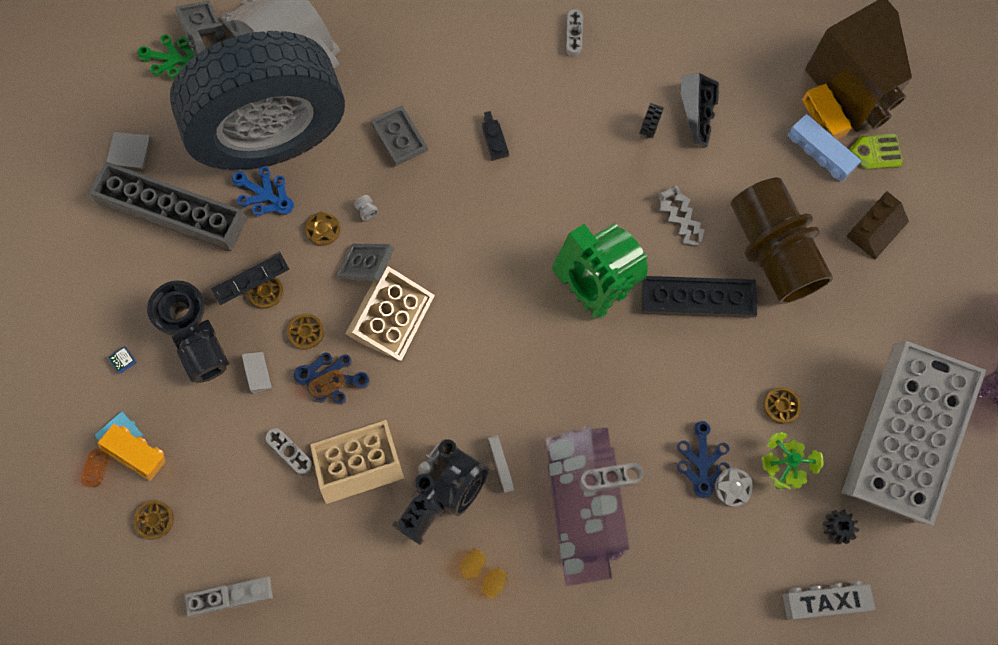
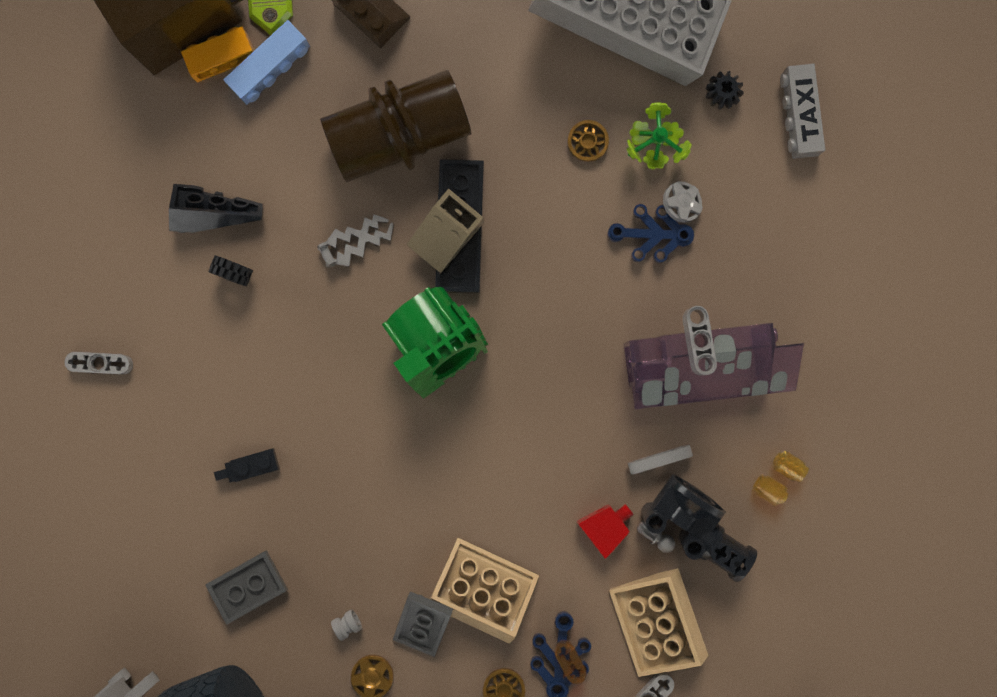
camera: 85 degrees left, 15 degrees up
none -> dark tan slope [407,189,484,273]
none -> red torso [577,504,634,559]

